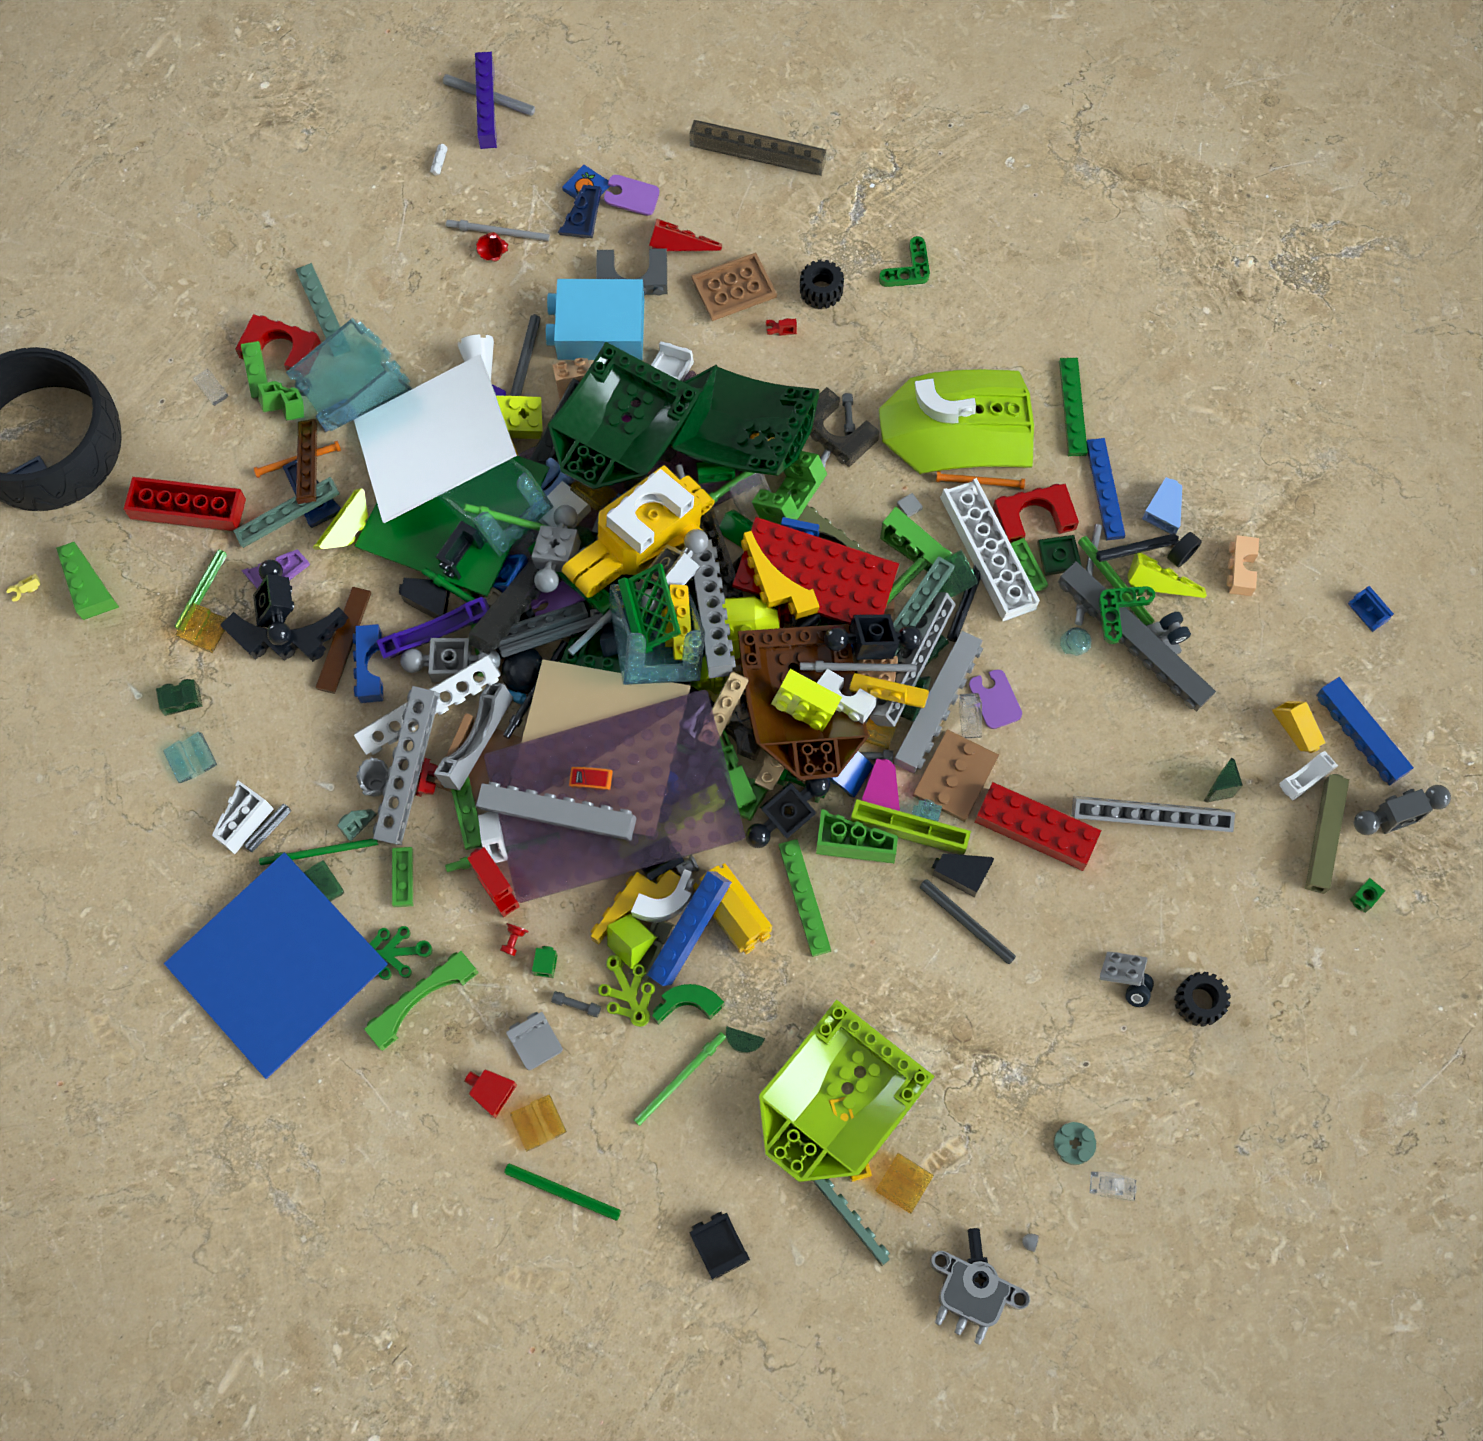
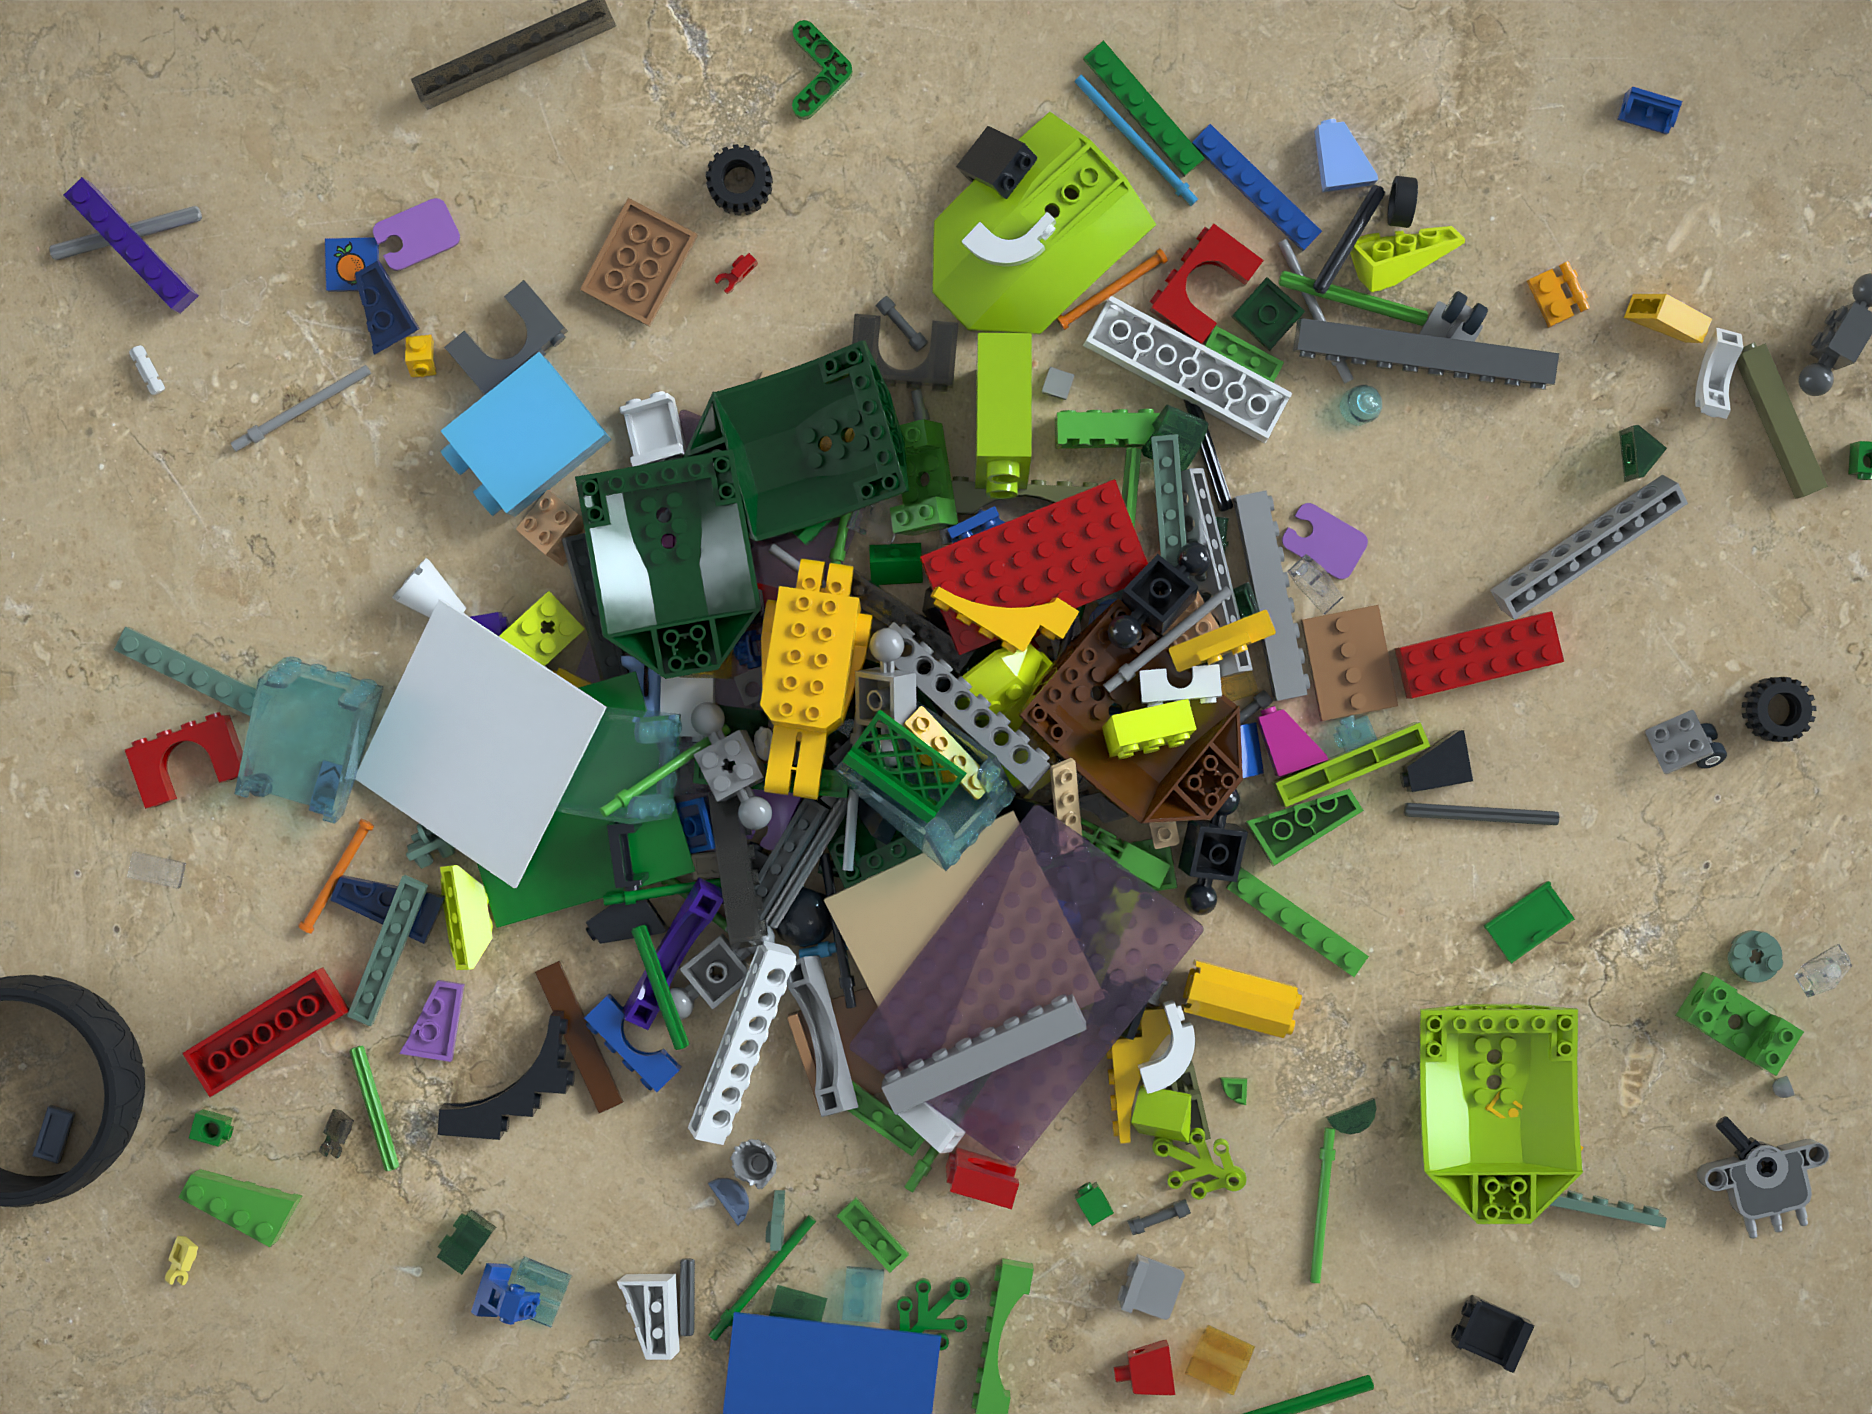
camera: 35 degrees left, 20 degrees up
clear yellow slope [175,603,227,653] -> none
bright green plate [241,341,268,398] -> none
black brick [253,559,294,646] -> none
bright green brick [257,381,304,421] -> none
reddish brown tile [296,419,317,504] -> none
light grey brick [373,686,440,845] -> none
red hips [415,758,438,797] -> none
red hair [476,232,509,262] -> none
red piece [500,923,529,956] -> none
dark grey axle [510,314,541,396] -> none
slope [569,767,613,790] -> none
white arch [607,469,694,554] -> none
blue brick [647,871,732,986] -> none
red wedge [649,218,722,251] -> none
green arch [652,984,725,1025] -> none
clear yellow slope [875,1152,934,1214] -> none
green beam [1099,586,1155,644] -> none
light nougat arch [1227,535,1259,596] -> none
blue brick [1316,677,1414,786] -> none
none -> green brick [189,1109,234,1147]
none -> clear smoke plate [319,1109,354,1159]
none -> yellow bracket [405,334,436,377]
none -> sand green hips [406,823,455,869]
none -> blue tile [471,1263,541,1325]
none -> green axle [632,925,689,1050]
none -> sand blue tile [708,1178,749,1226]
none -> clear light blue plate [842,1266,884,1323]
none -> black panel [956,126,1037,199]
none -> lime brick [975,333,1032,499]
none -> dark azure bar [1074,74,1198,206]
none -> bright green tile [1220,1077,1247,1105]
none -> green door [1483,881,1575,964]
none -> light orange plate [1527,261,1590,328]
none -> bright green plate [1675,972,1804,1076]

